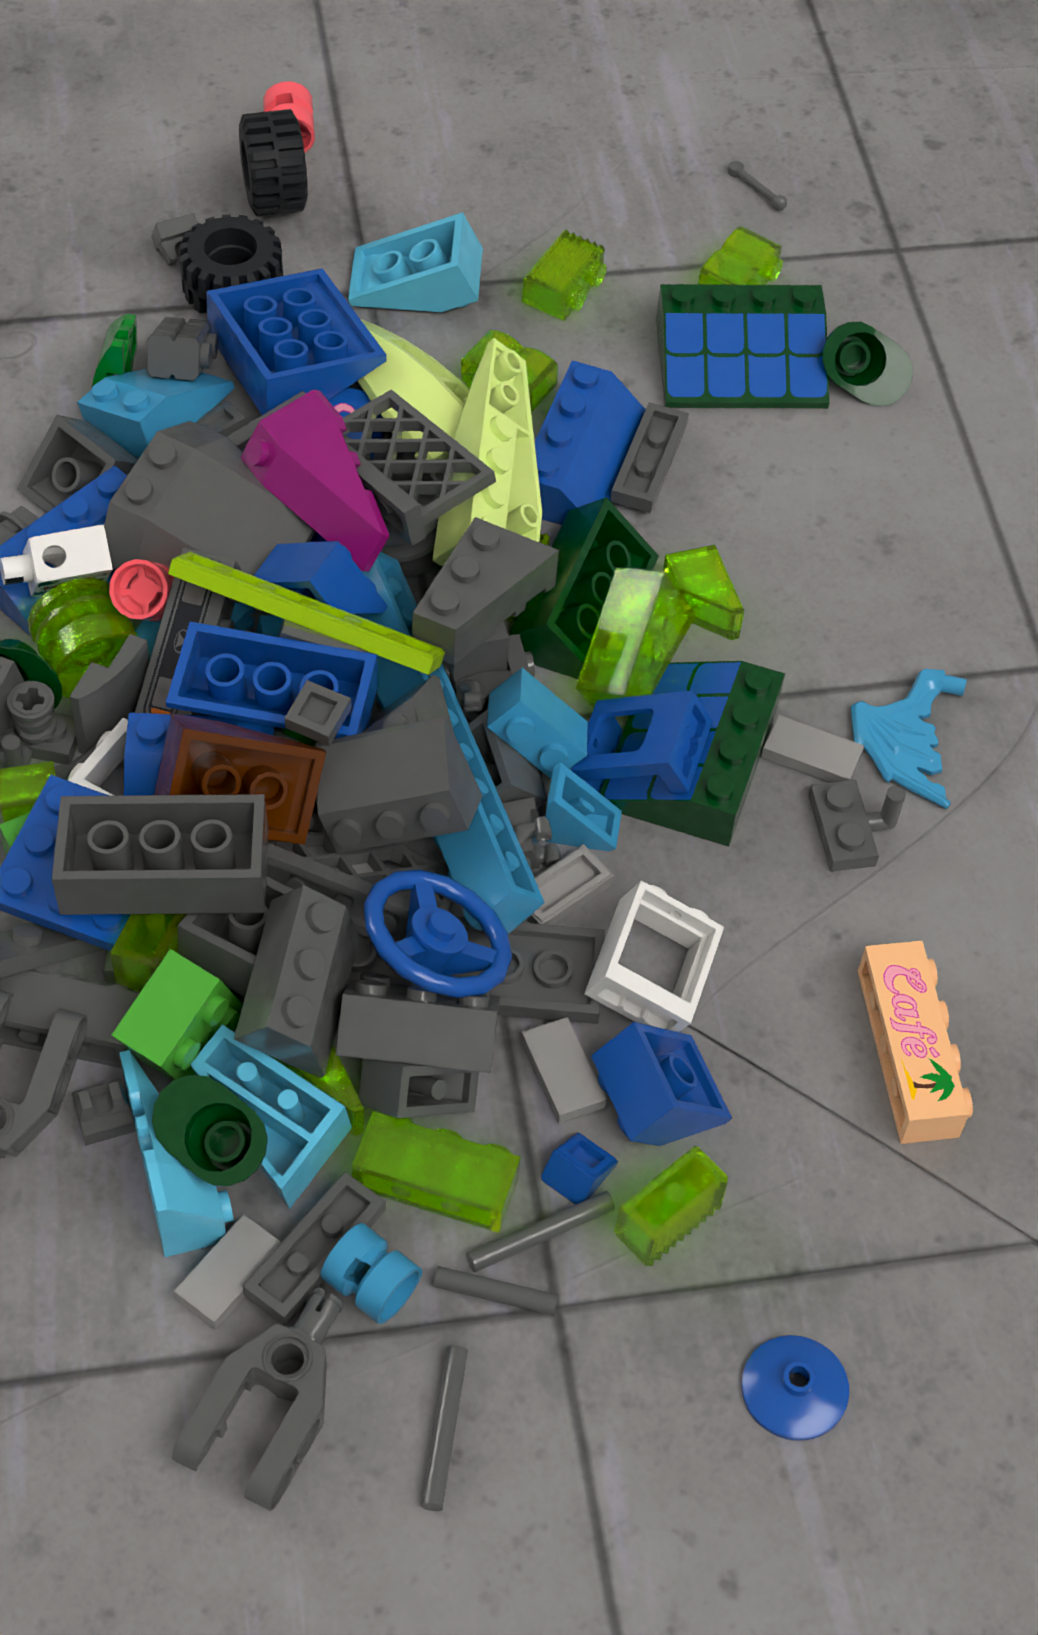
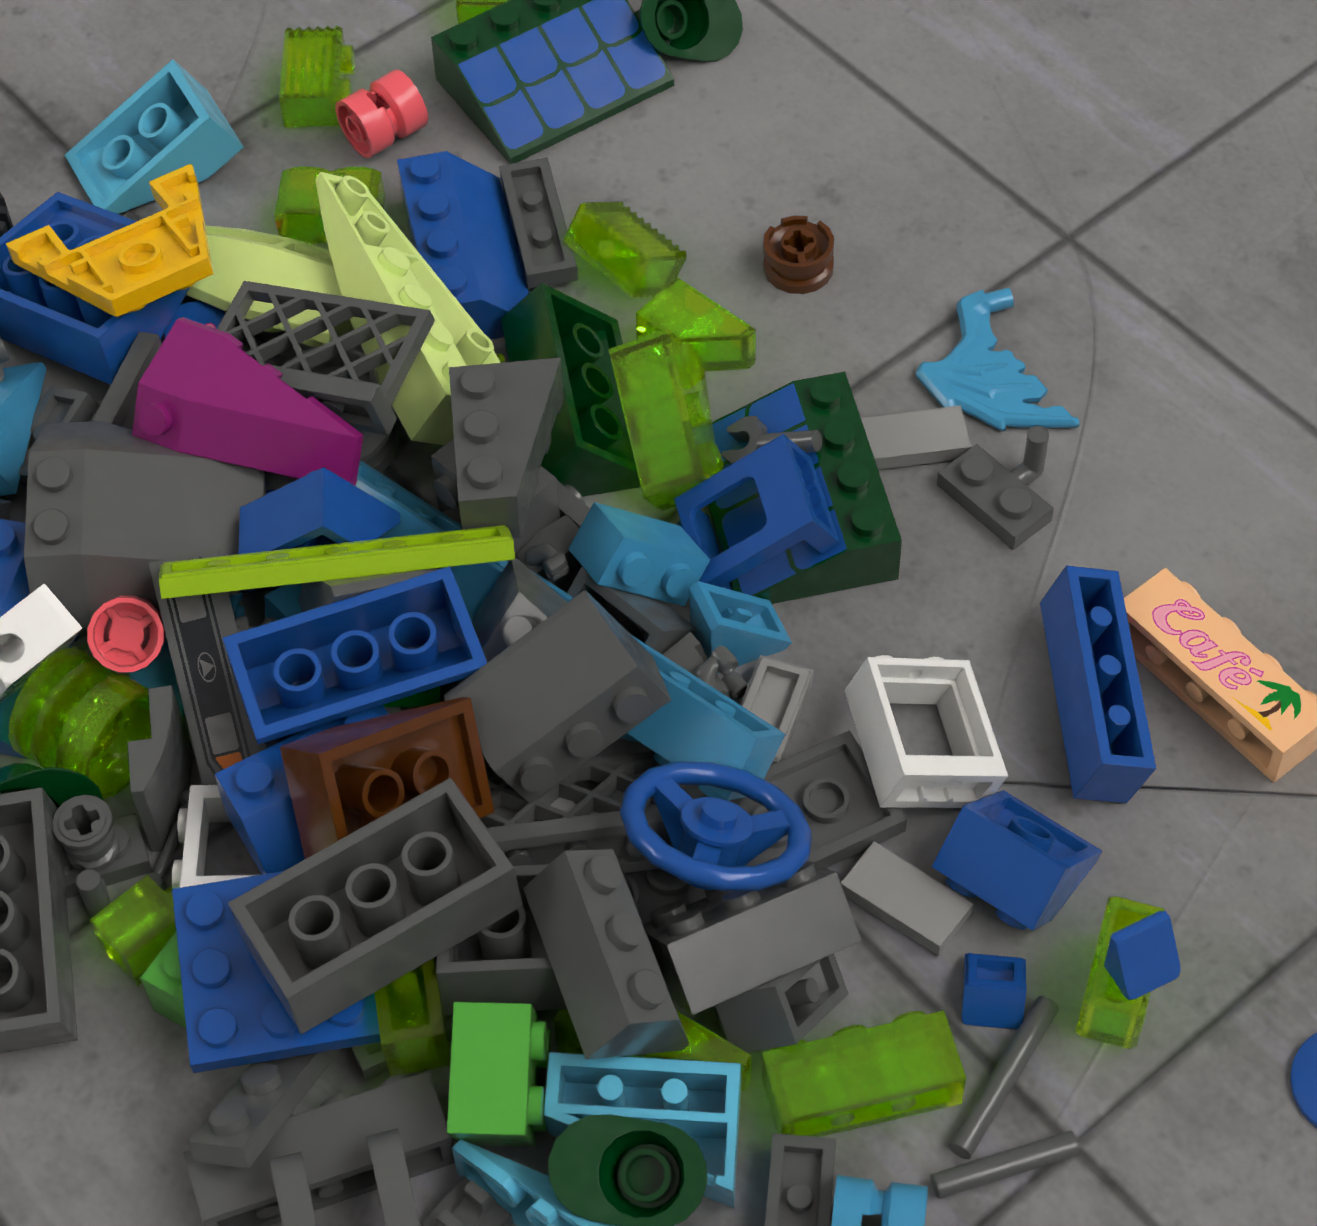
camera: 25 degrees left, 0 degrees up
dark grey plate [284,680,352,747] -> none
none -> yellow wing [6,164,213,318]
none -> coral wheel [335,69,428,158]
none -> clear neon green brick [564,201,687,299]
none -> dark grey bar [721,416,822,465]
none -> reddish brown wheel [763,216,834,294]
none -> blue brick [1040,565,1157,803]
none -> blue slope [1104,910,1180,1000]

